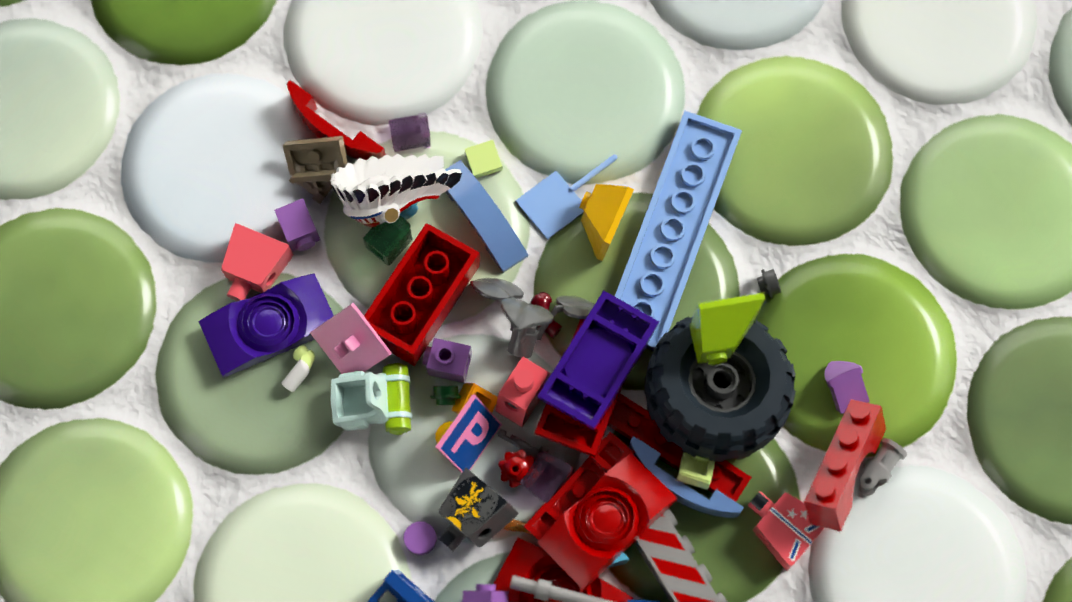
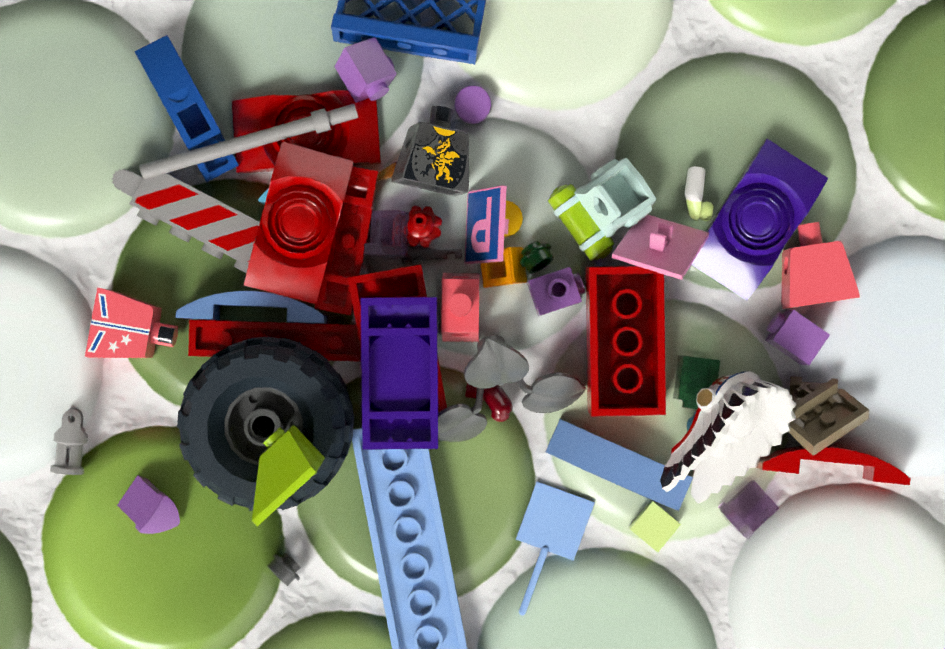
camera: 150 degrees right, 15 degrees up
yellow slope [579,184,634,261] -> none
yellowish green tile [676,452,715,490] -> none
arch [804,399,886,532] -> none

